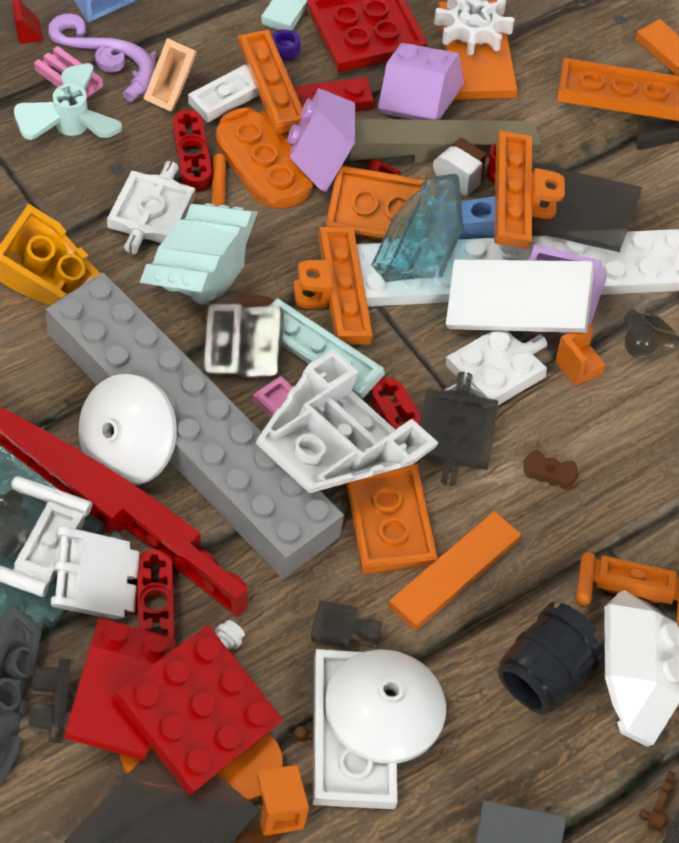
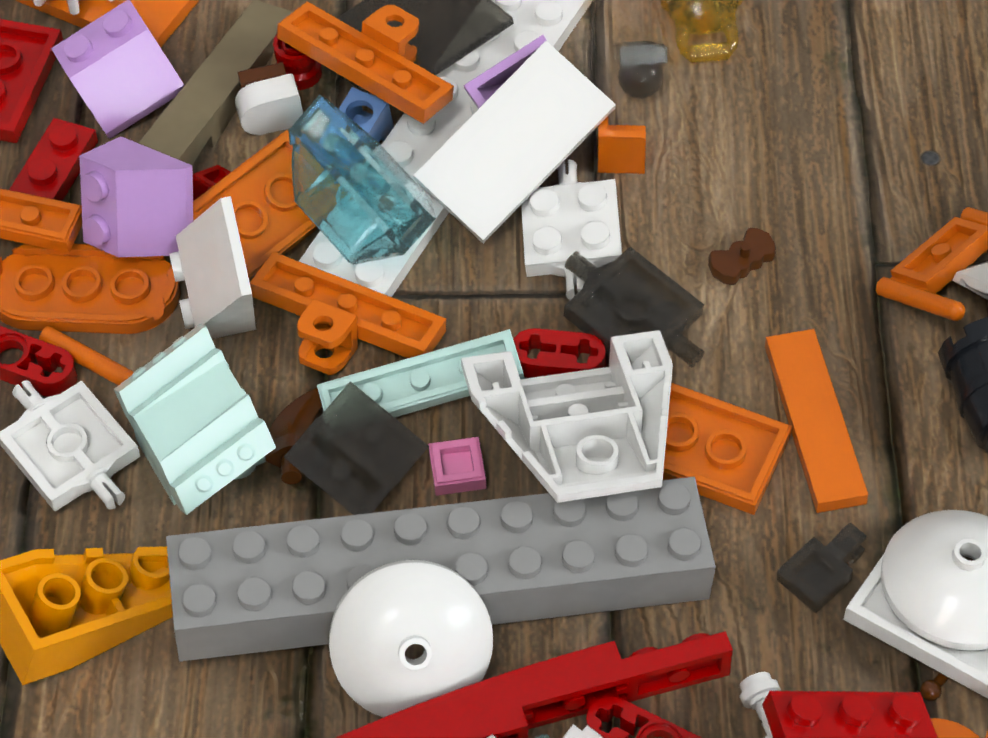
camera: 50 degrees left, 0 degrees up
none -> white slope [169,196,256,339]

